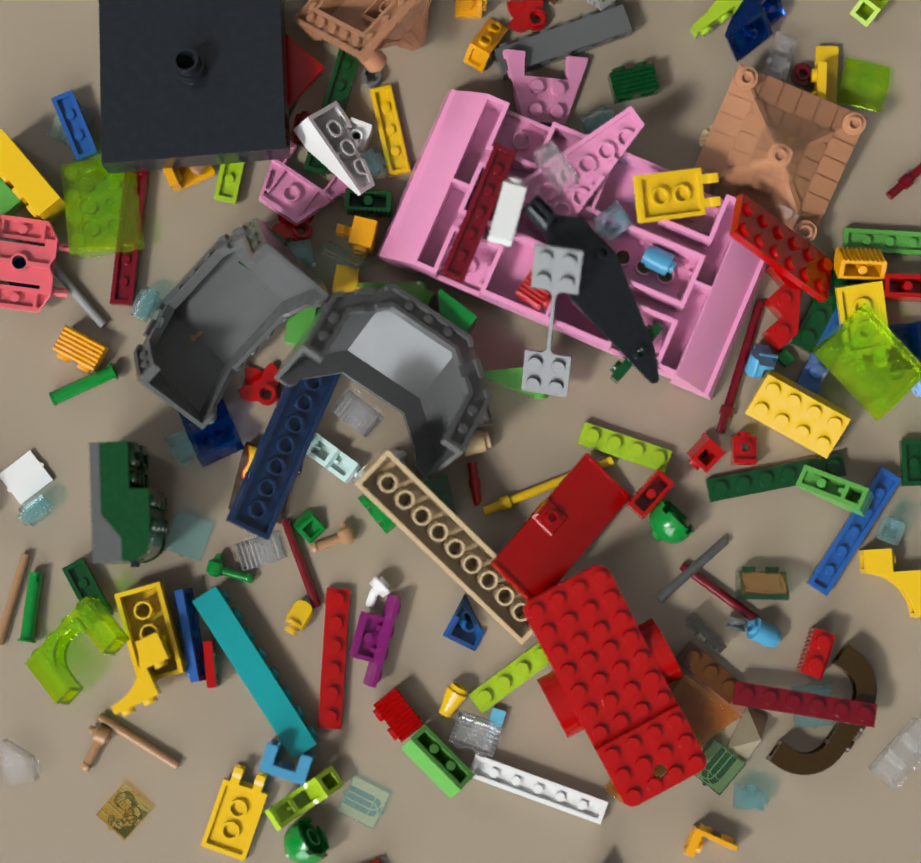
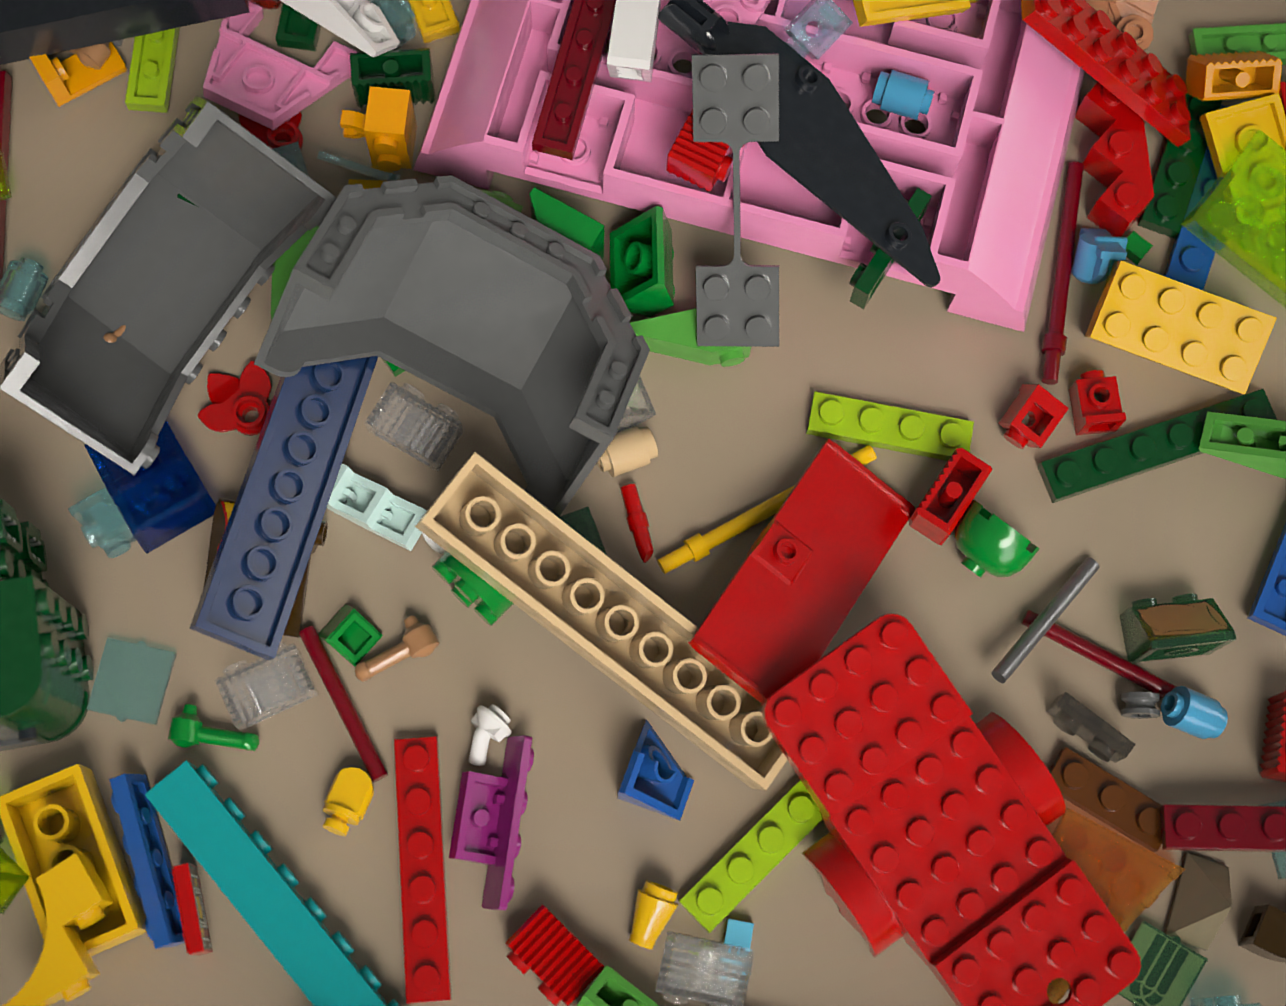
camera: 15 degrees left, 10 degrees down
none -> green slope [610,206,675,317]

